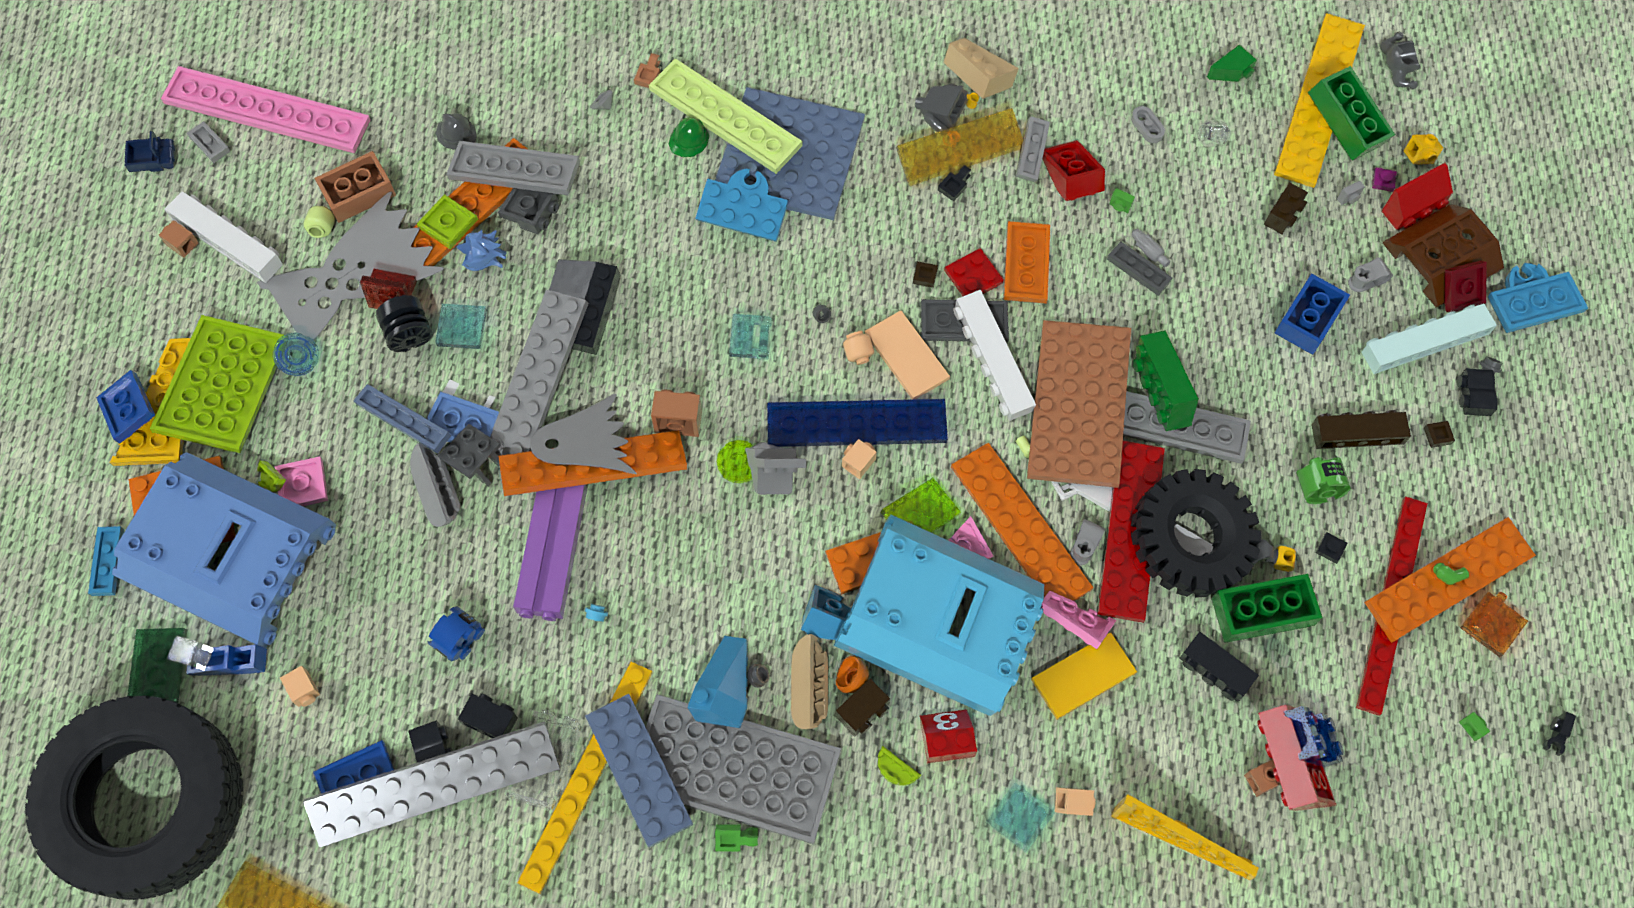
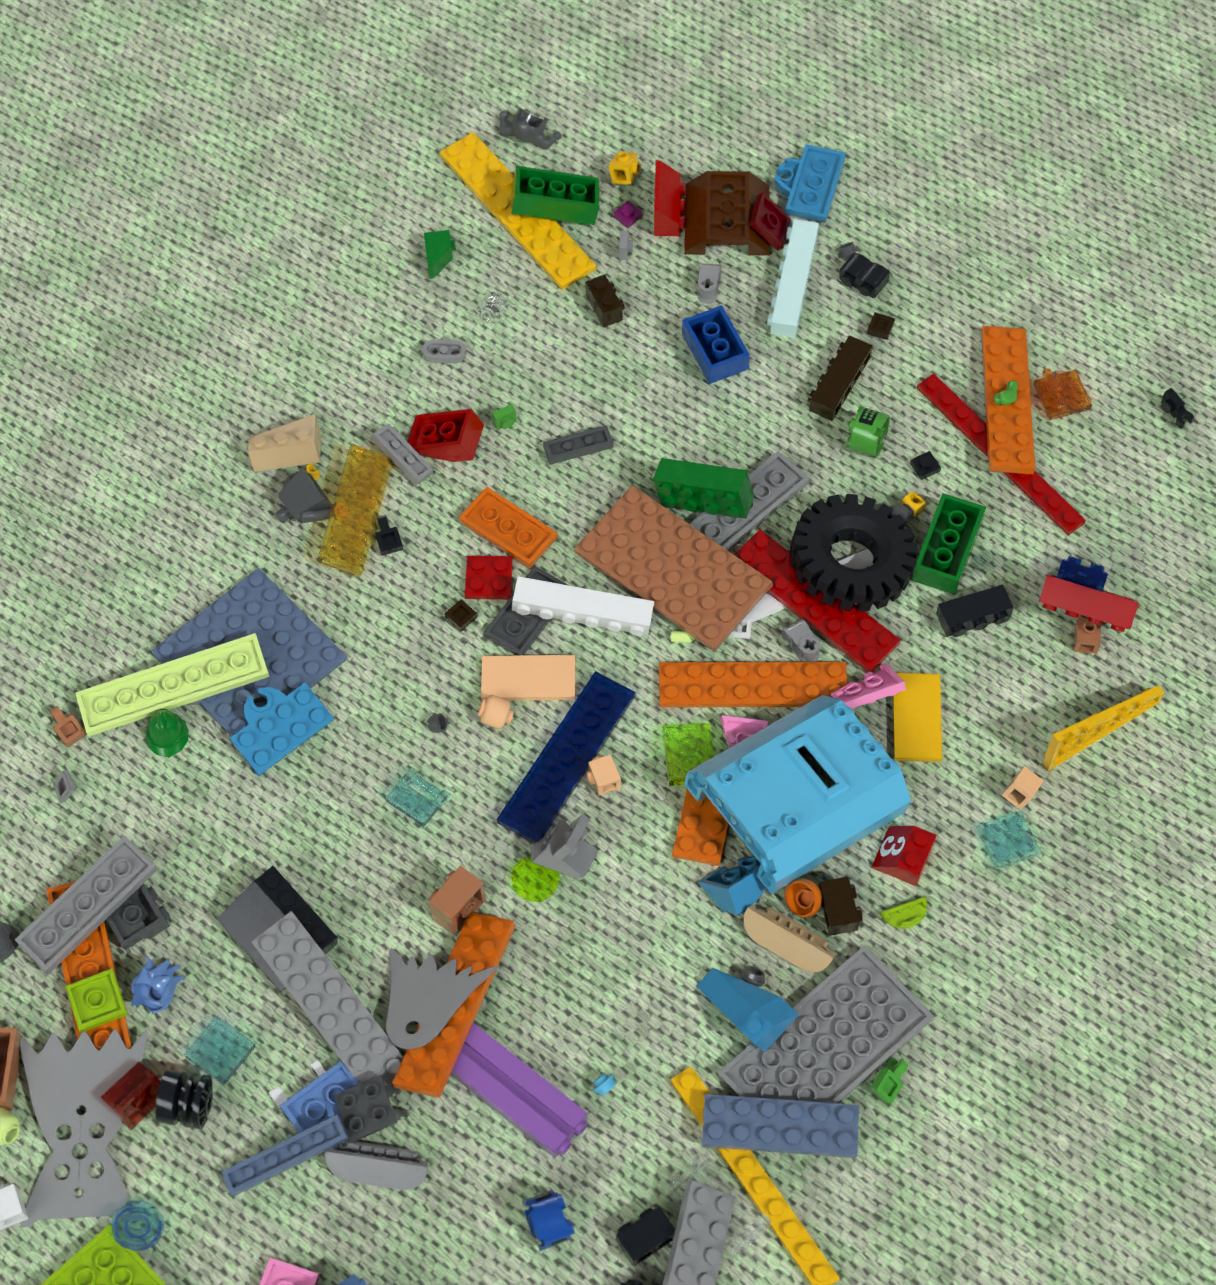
camera: 55 degrees left, 5 degrees down
light grey piece [1132,229,1171,267] -> none
bright green plate [1459,712,1490,741] -> none

